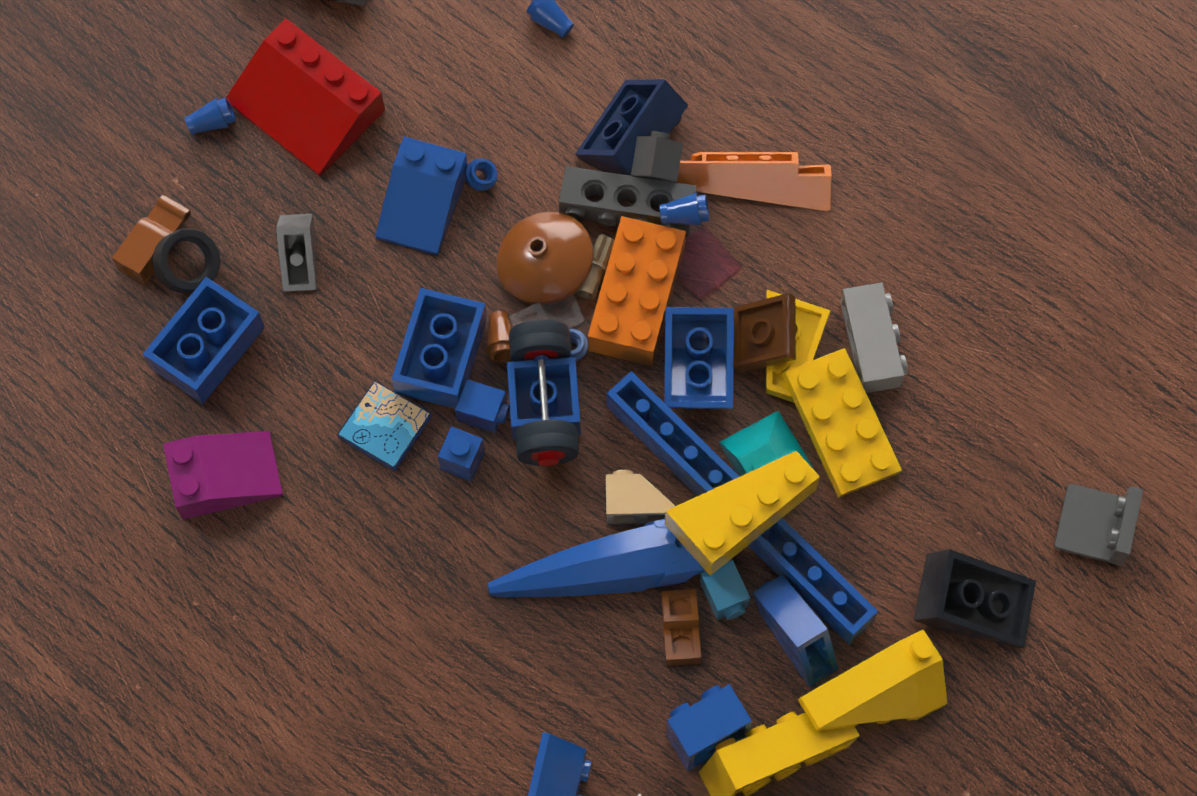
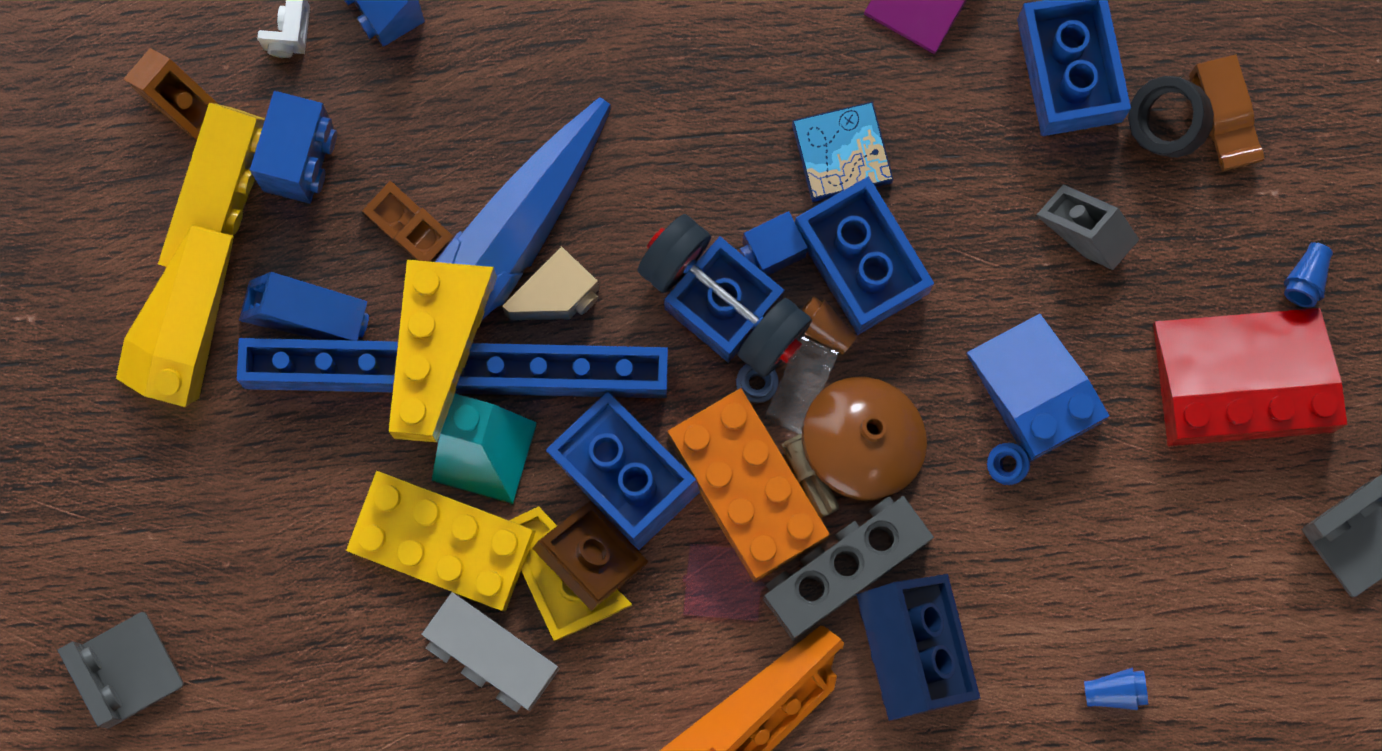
camera: 130 degrees right, 10 degrees up
blue brick [437,426,485,482] -> none
dark grey brick [631,131,683,182] -> none
blue cone [659,192,710,225] -> none
dark azure brick [700,560,750,620] -> none
black slope [913,549,1036,648] -> none

